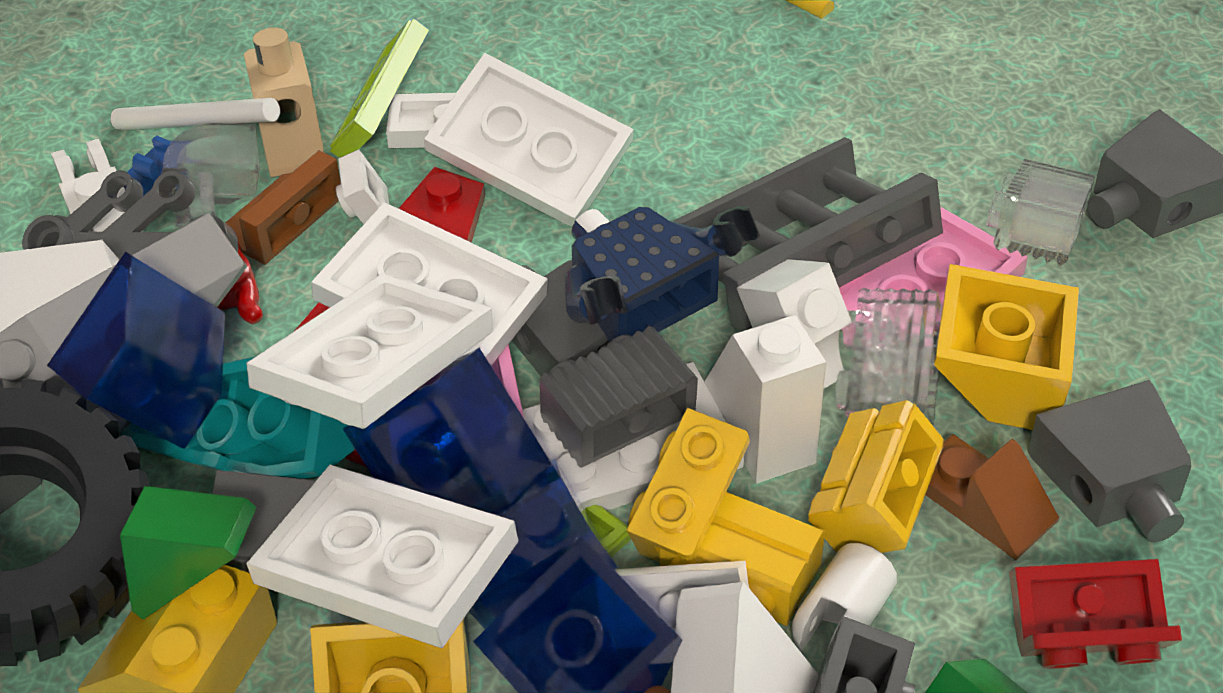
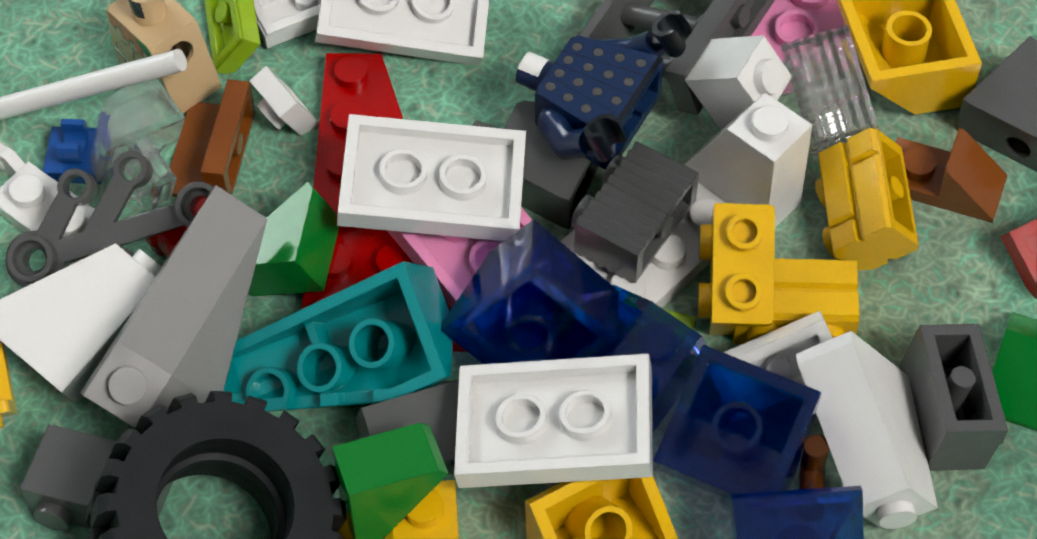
camera: 25 degrees left, 10 degrees up
clear blue slope [47,251,225,449] -> none
white plate [247,273,493,429] -> none
white piece [792,543,897,652] -> none
none -> green slope [249,182,339,296]

